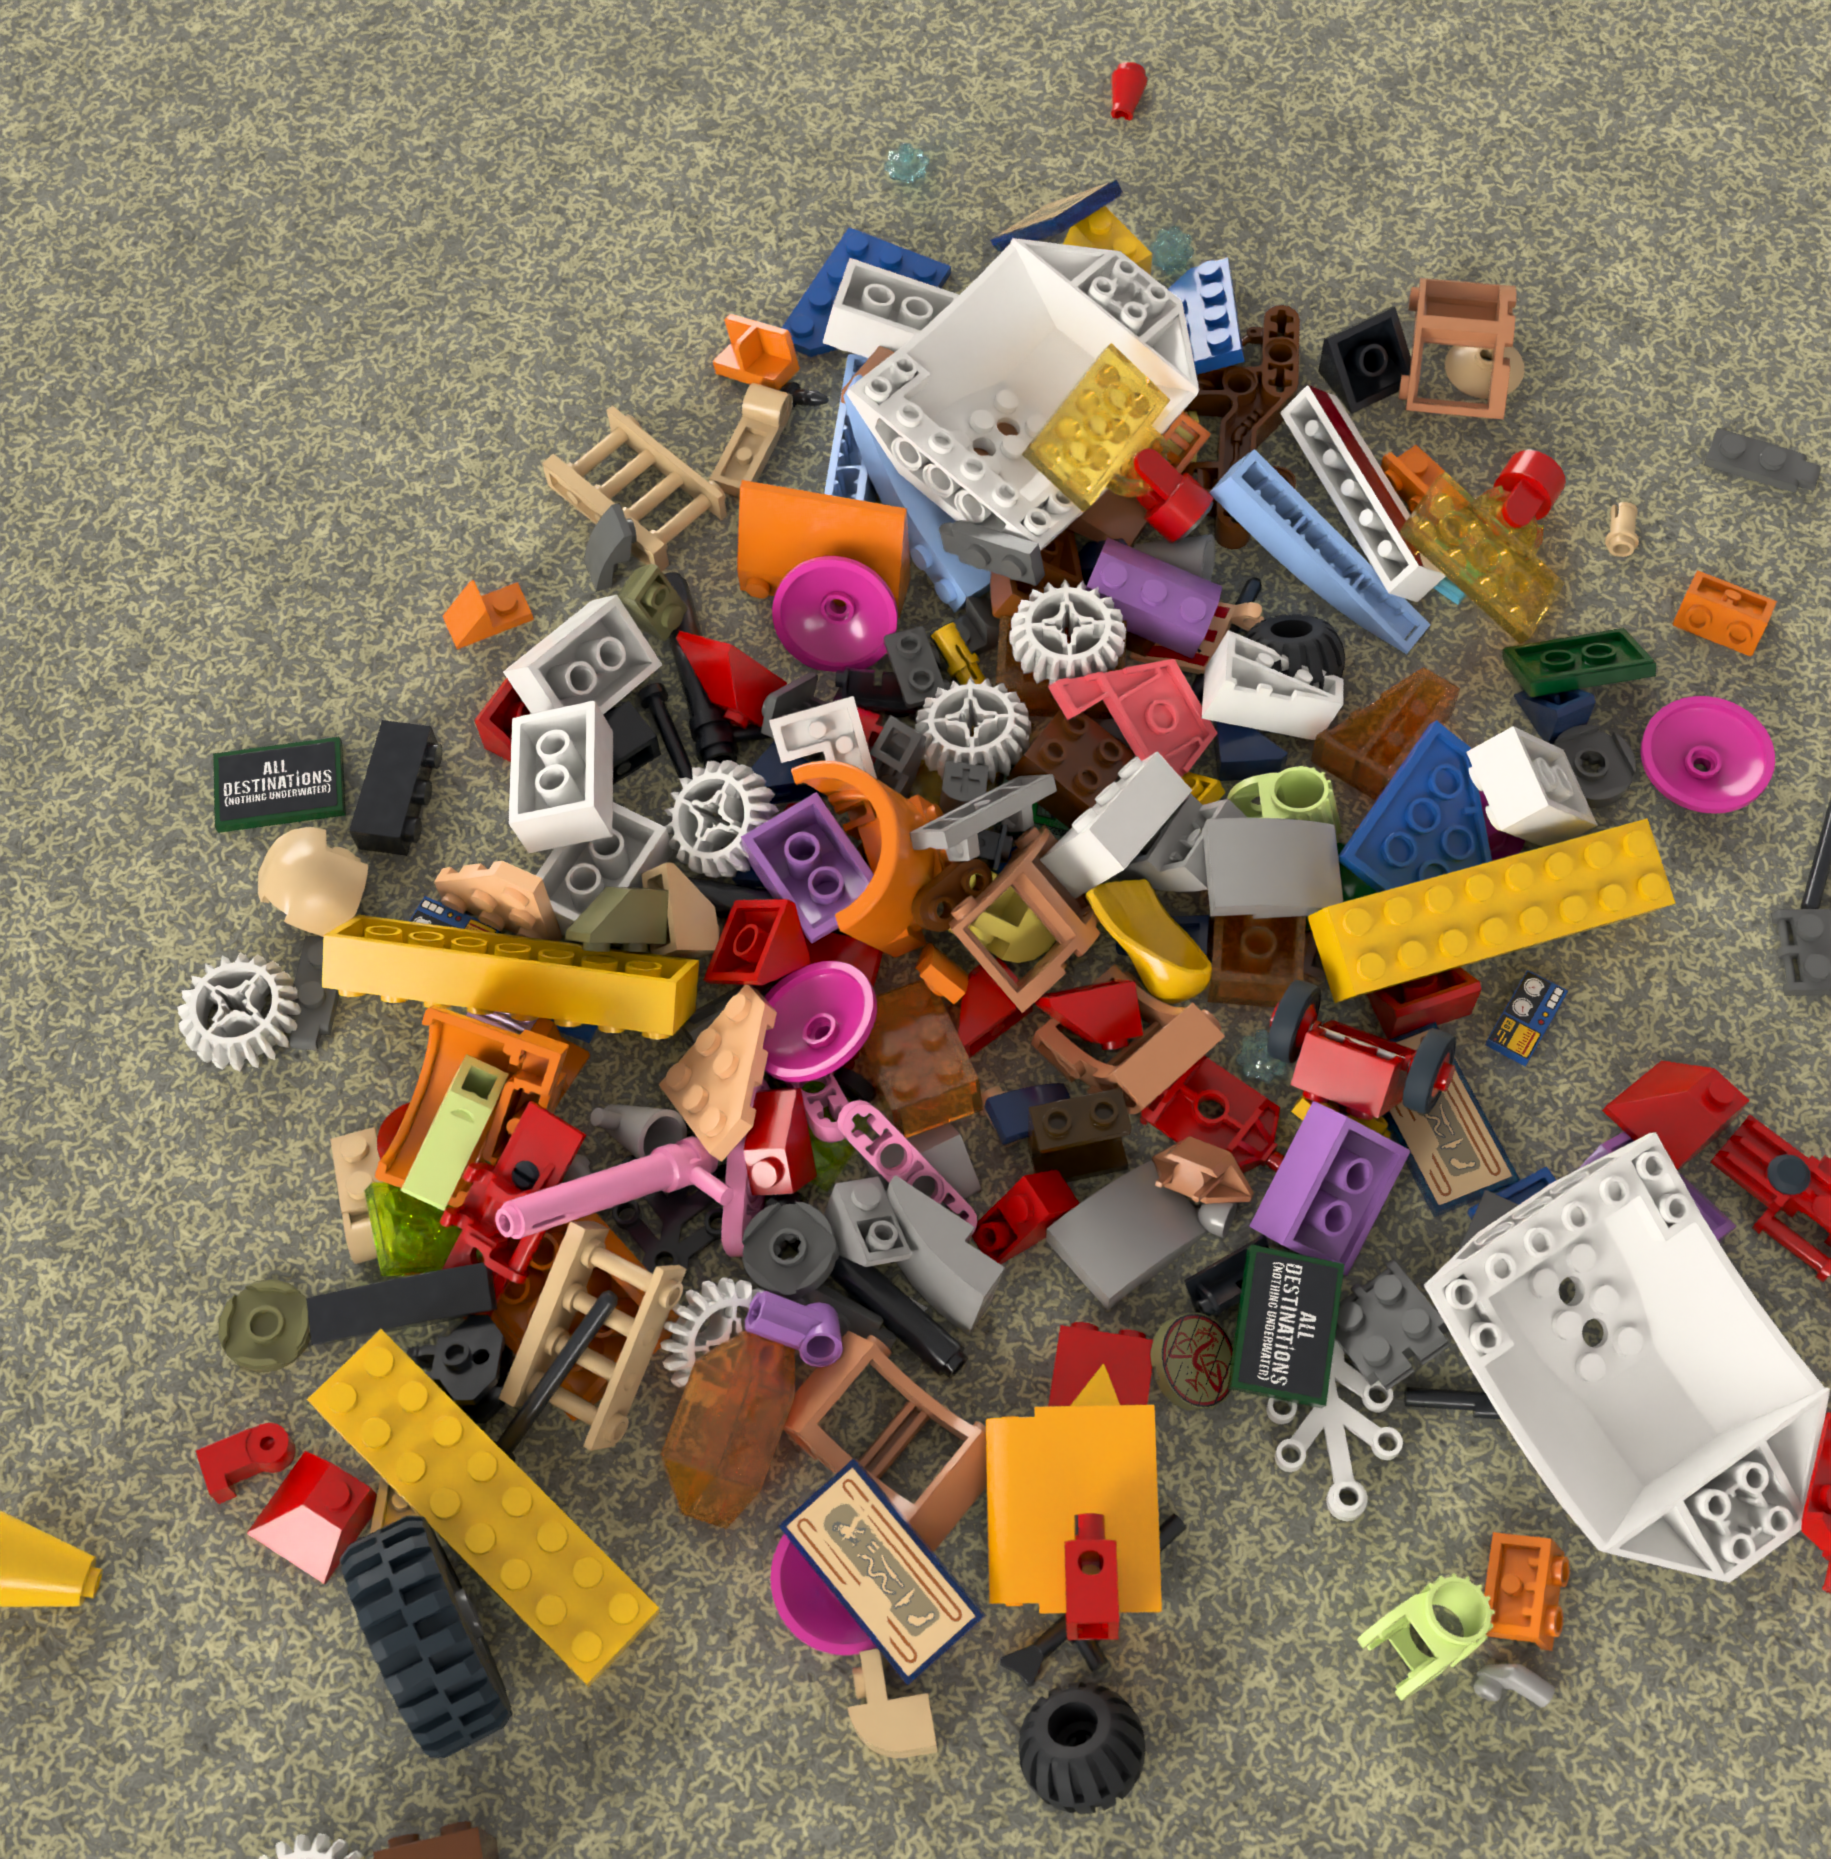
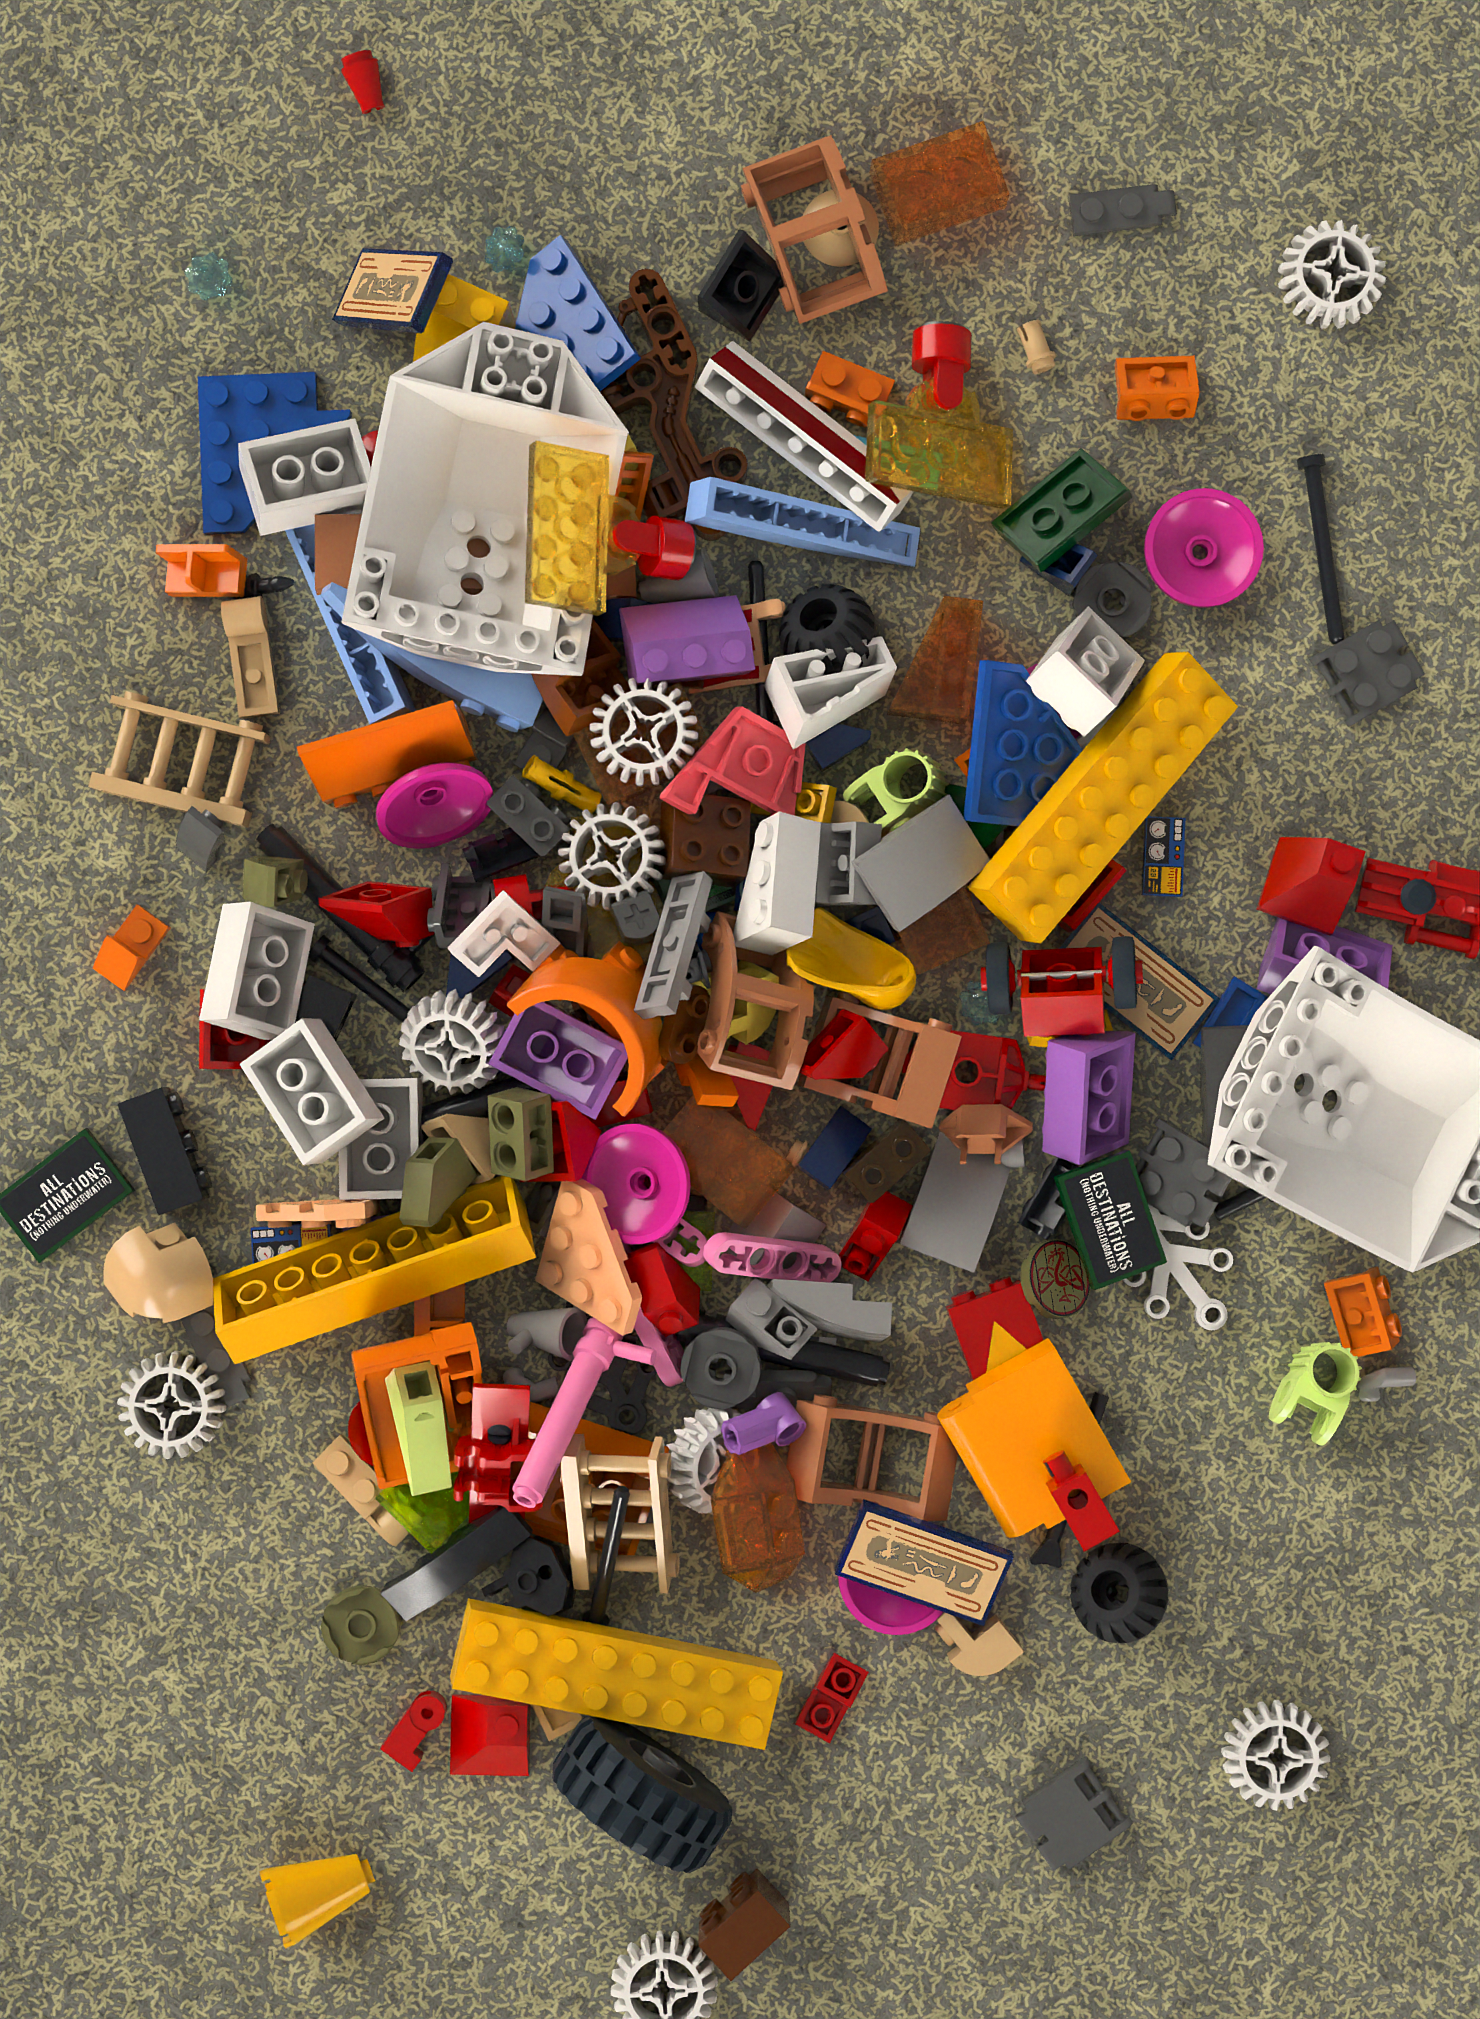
camera: 40 degrees left, 25 degrees up
dark grey hinge [939,520,1045,586] -> none
none -> olive brick [488,1087,554,1181]
none -> red slope [793,1653,869,1743]
none -> clear orange brick [869,121,1010,247]

